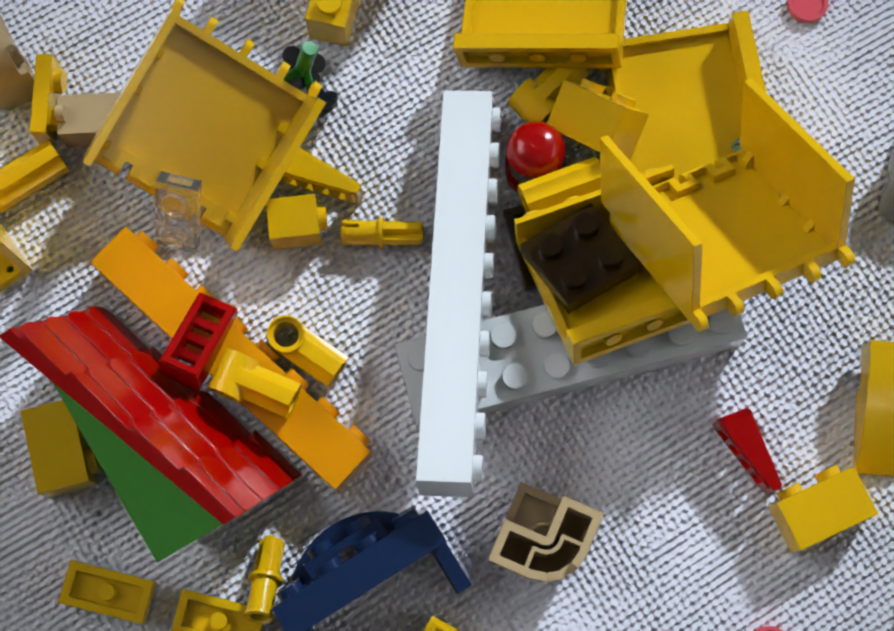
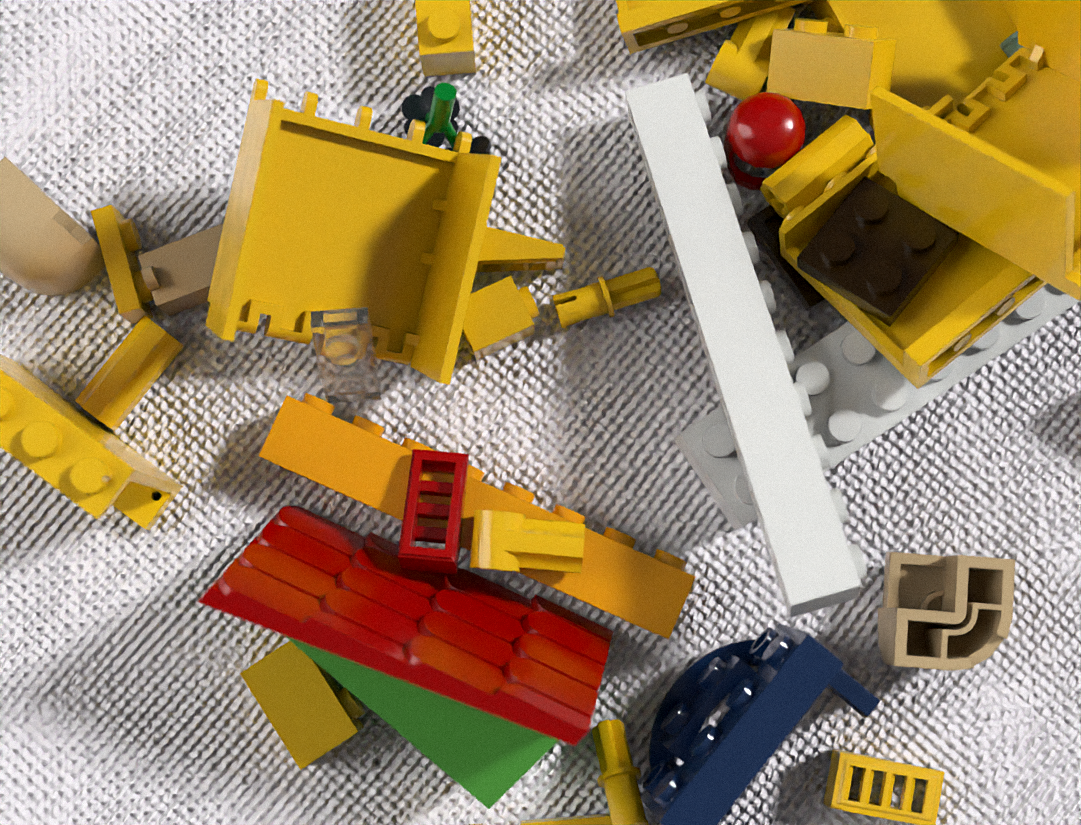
camera: 20 degrees left, 5 degrees up
yellow piece [267,315,349,388] -> none

